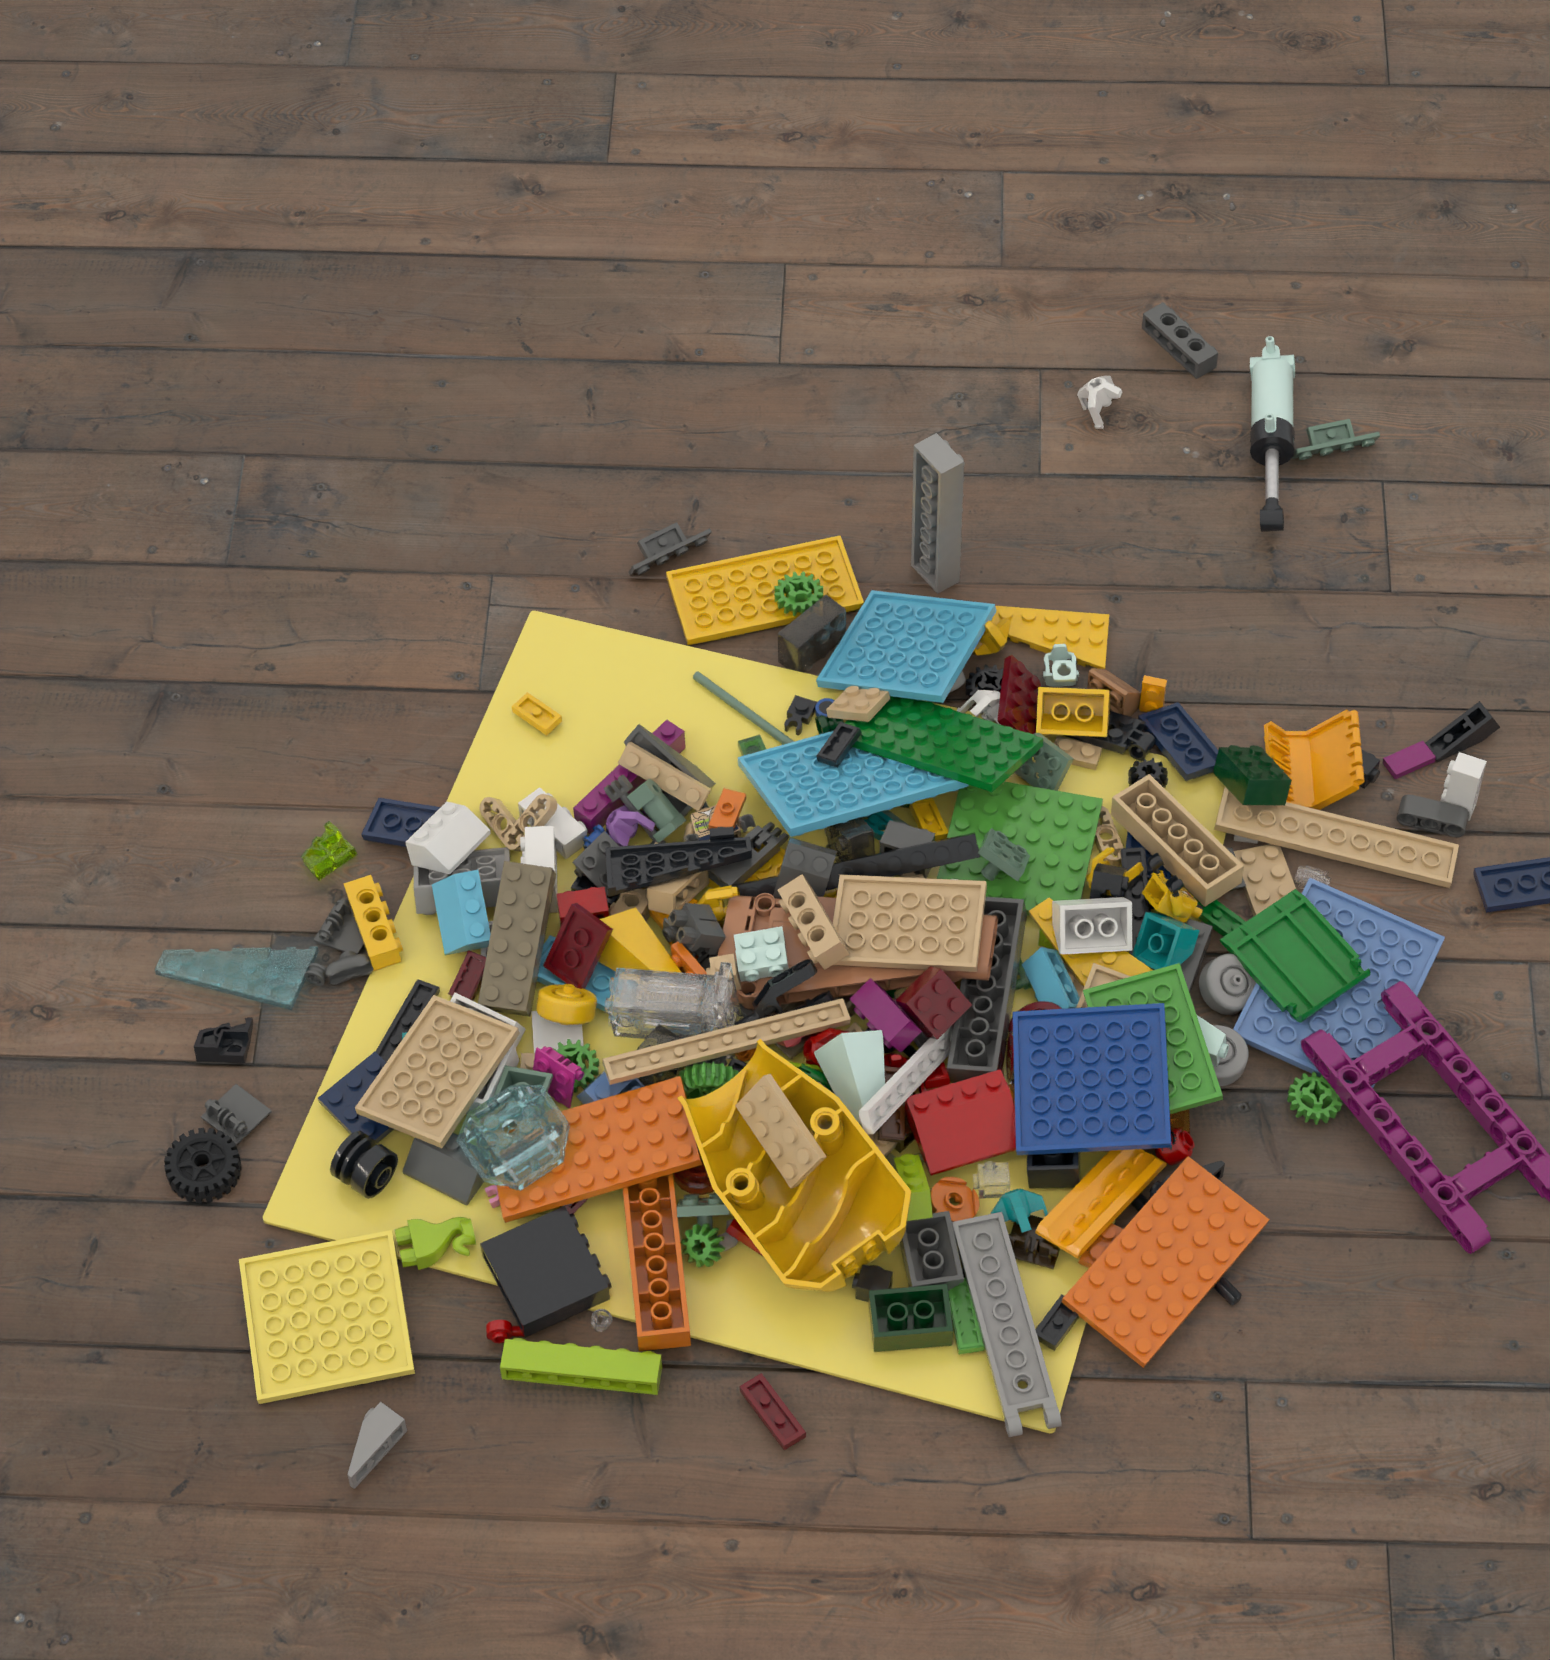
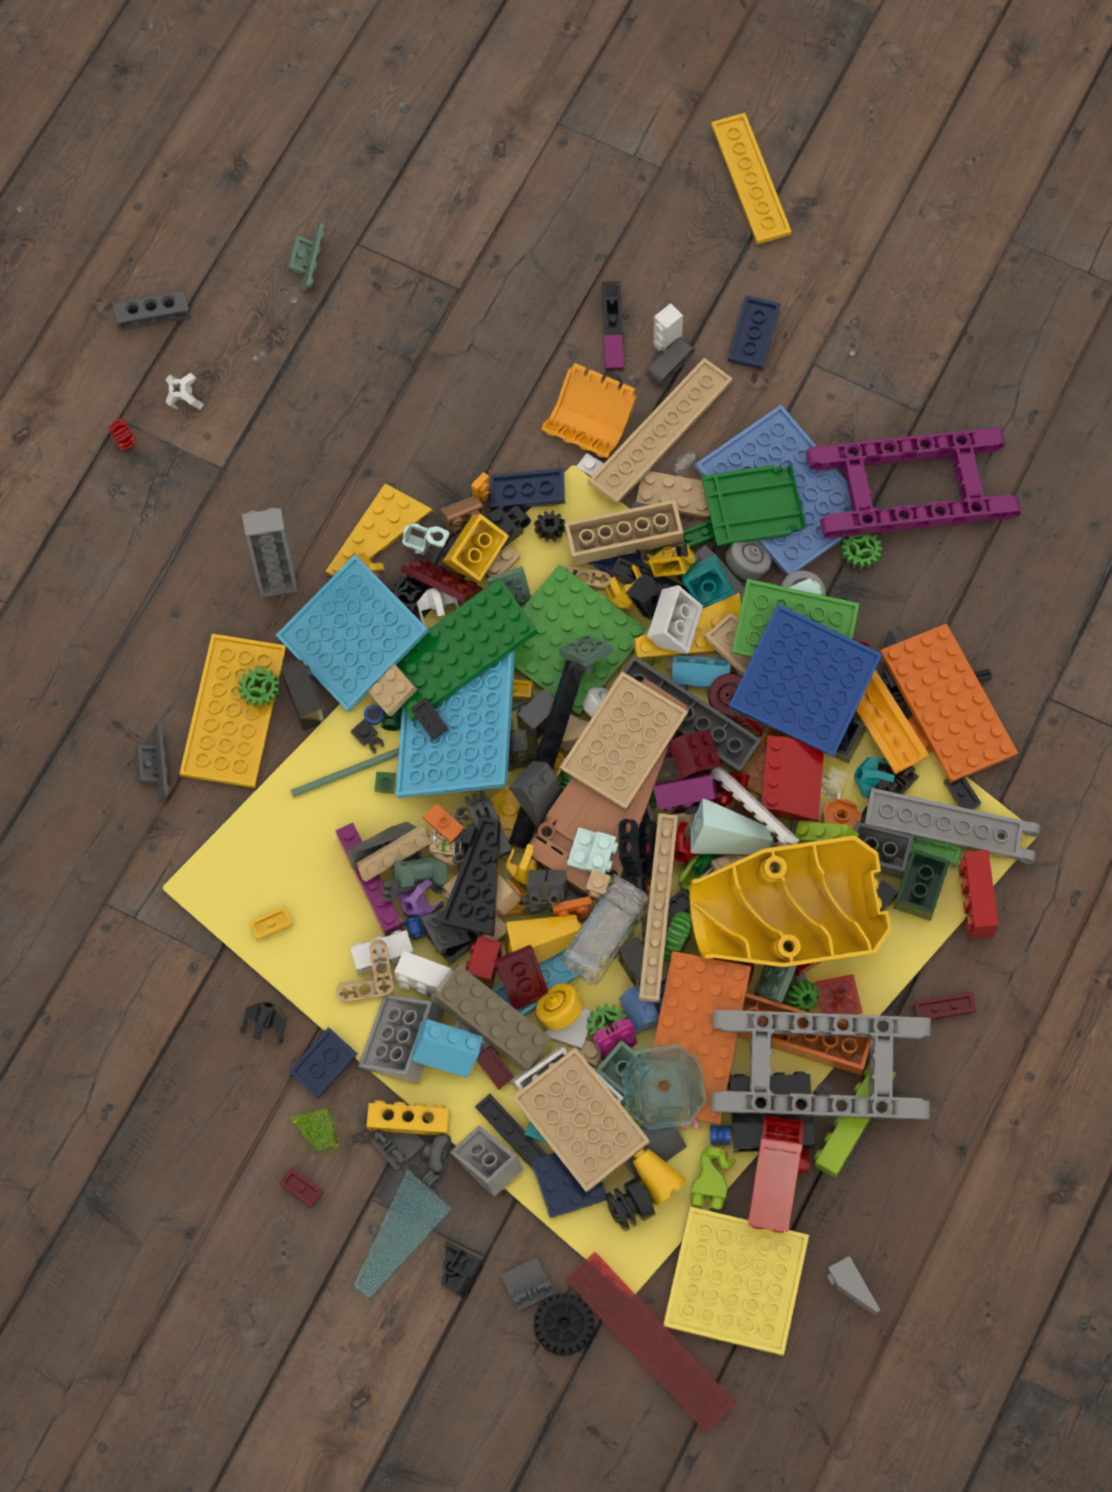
camera: 65 degrees left, 15 degrees up
white slope [405,802,491,874] -> none
tan plate [735,1074,826,1188] -> none
tan brick [778,874,850,970] -> none
dark green brick [1213,745,1292,806] -> none
piece [1250,336,1295,532] -> none
none -> red gear [108,418,136,451]
none -> black piece [240,1001,287,1045]
none -> dark red plate [279,1167,324,1209]
none -> light grey slope [450,1126,524,1197]
none -> clear red plate [566,1252,737,1433]
none -> yellow cone [633,1148,687,1205]
none -> blue wheel [710,1125,731,1145]
none -> light grey beam [711,1010,931,1120]
none -> brick [748,1114,804,1233]
none -> clear red plate [814,974,862,1015]
none -> red brick [958,850,999,939]

